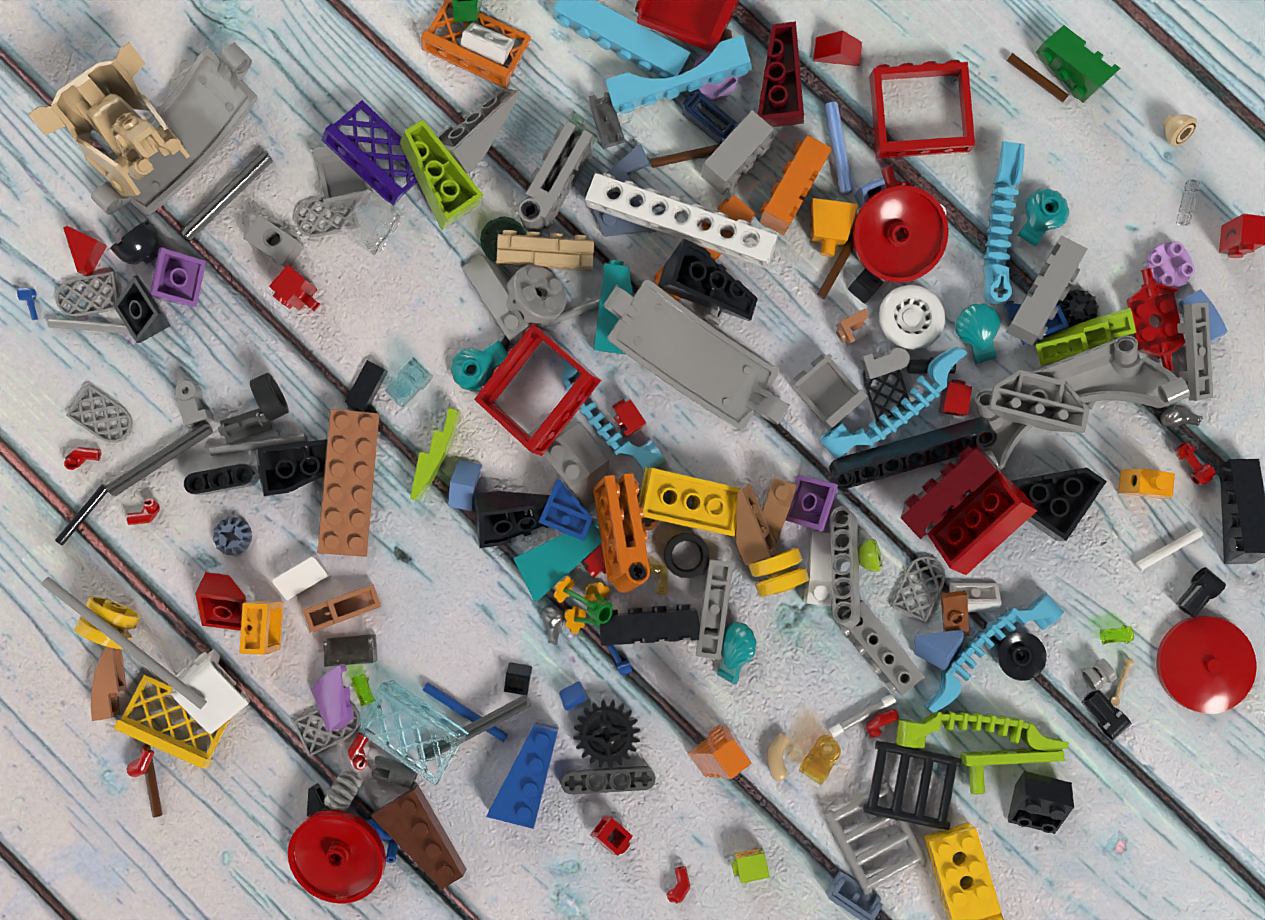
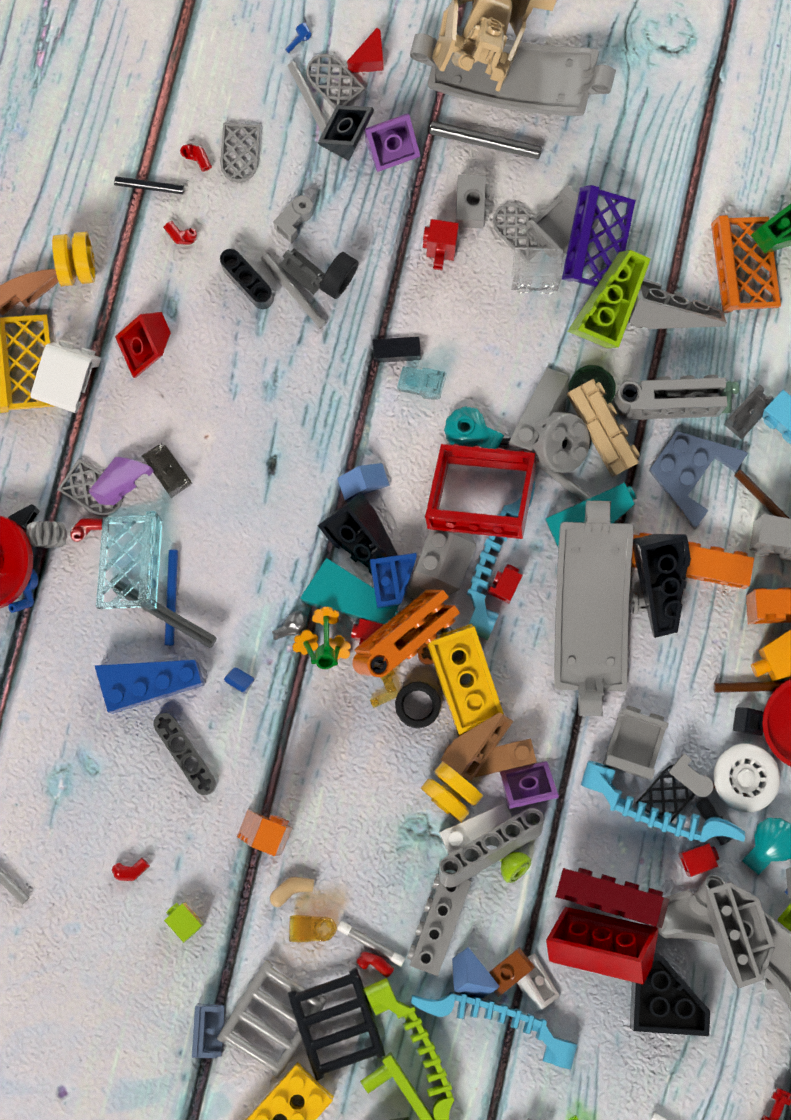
camera: 60 degrees right, 5 degrees down
light grey piece [41,577,207,710] -> none
dark grey axle [106,422,213,496] -> none
black cylinder [110,219,160,265] -> none
sand blue gear [212,517,252,555] -> none
light orange window [239,600,284,655] -> none
black wedge [255,439,327,496] -> none
white slope [272,555,329,601] -> none
nougat slope [301,584,382,634] -> none
nougat plate [317,409,379,557] -> none
clear neon green pin [350,673,375,706] -> none
dark grey hinge [371,756,419,789] -> none
copper wedge [371,785,467,889] -> none
lime slope [410,408,461,501] -> none
white slope [460,22,515,65] -> none
black slope [504,662,532,696] -> none
black gear [573,699,640,768] -> none
white brick [585,173,777,269] -> none
red brick [590,816,633,856] -> none
black wedge [600,604,699,646] -> none
blue hand [607,645,632,675] -> none
light grey hinge [696,559,734,660] -> none
teal animal [717,622,757,685] -> none
black beam [829,417,997,489] -> none
nougat bracket [836,309,870,346] -> none
light grey window [891,556,946,623] -> none
black dish [997,632,1047,681] -> none
light orange torso [1118,469,1175,499] -> none

